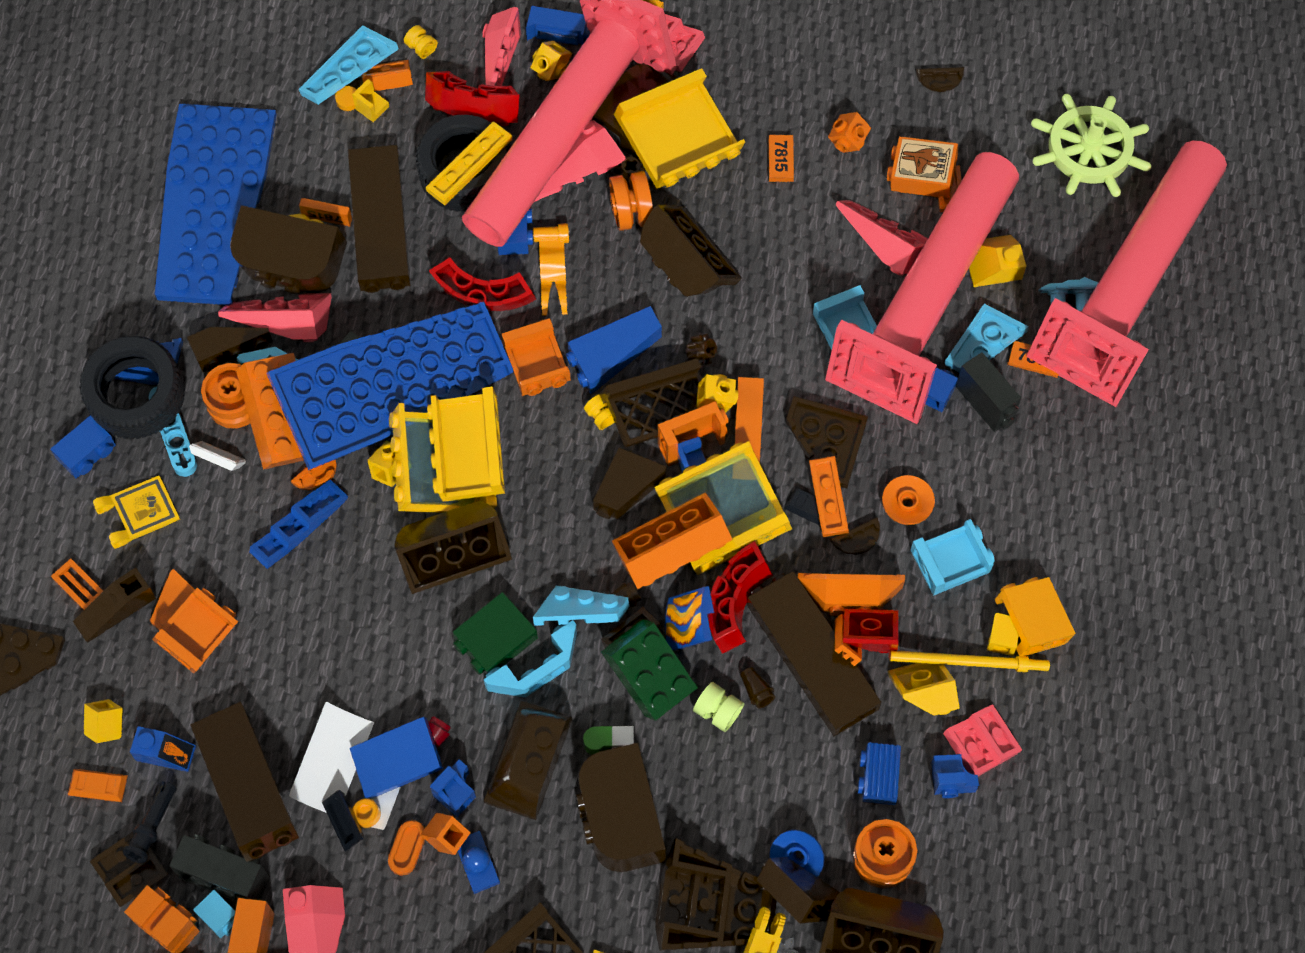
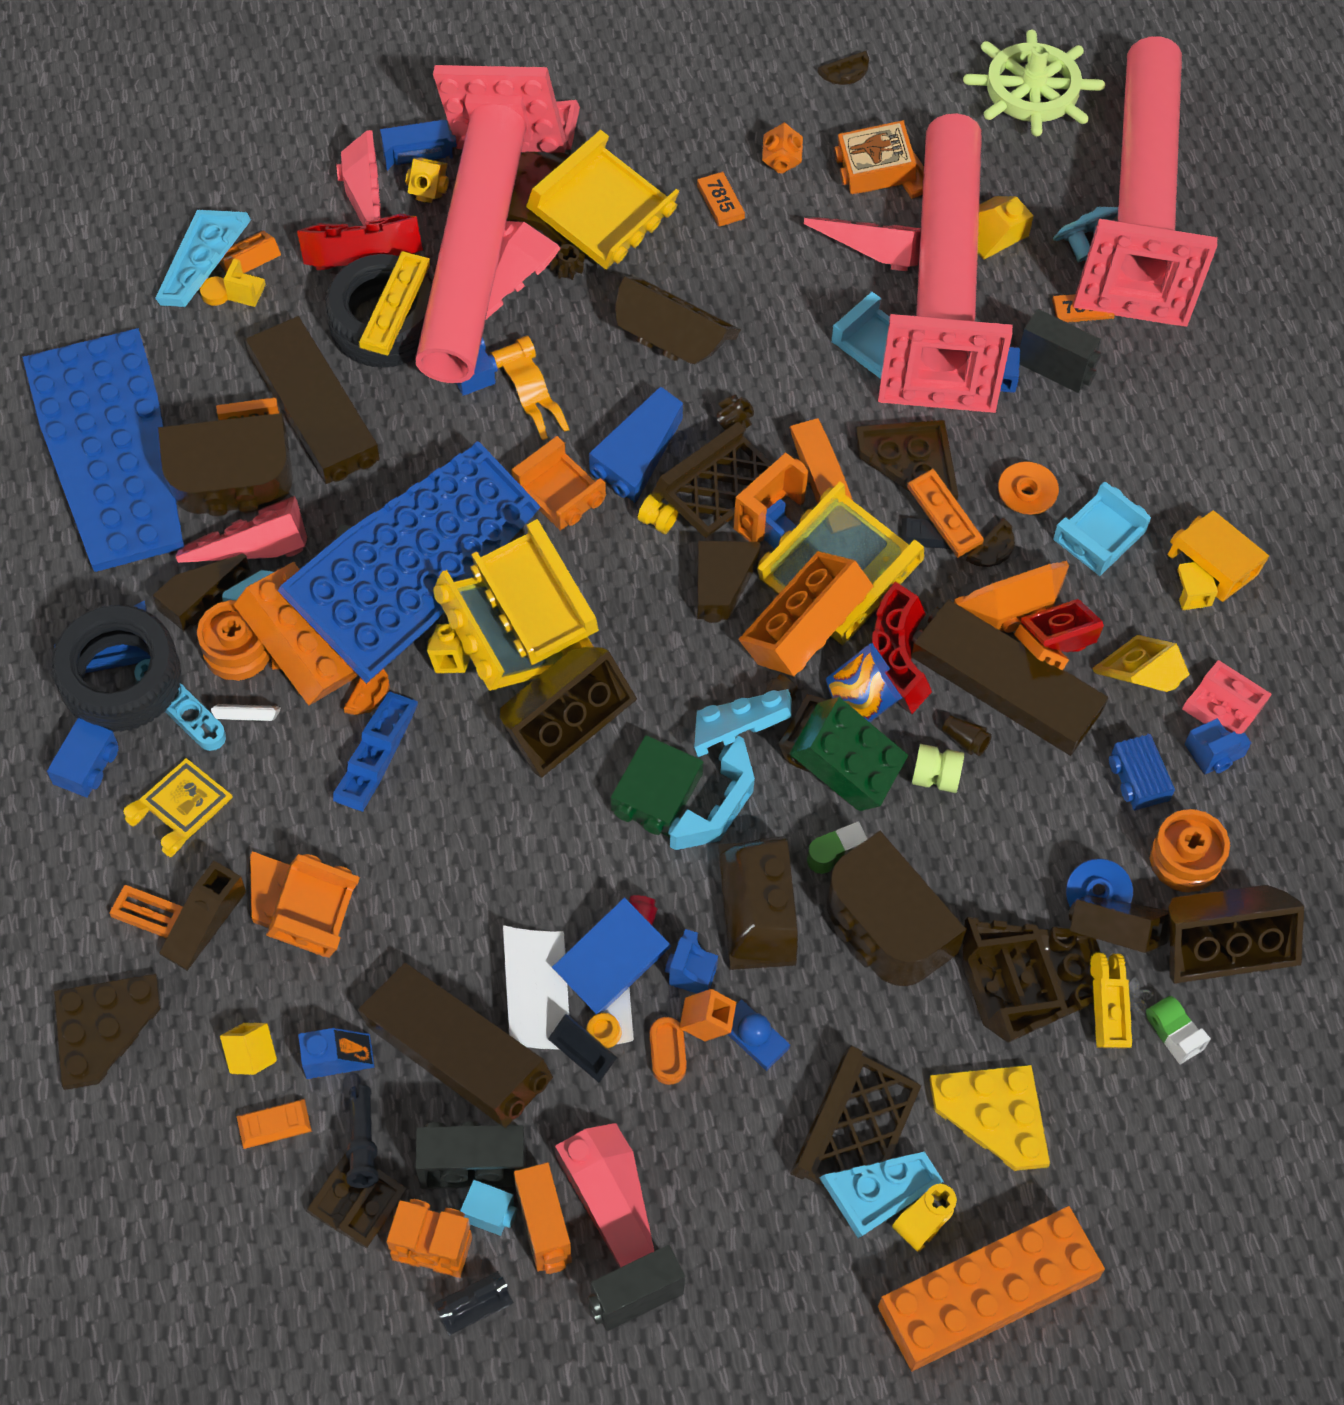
camera: 25 degrees left, 5 degrees down
yellow wheel [404,25,438,59] -> none
red brick [429,258,536,311] -> none
orange wheel [609,171,653,231] -> none
yellow brick [697,374,738,413] -> none
yellow bar [889,650,1050,672] -> none
medium azure wing [945,304,1029,373] -> none

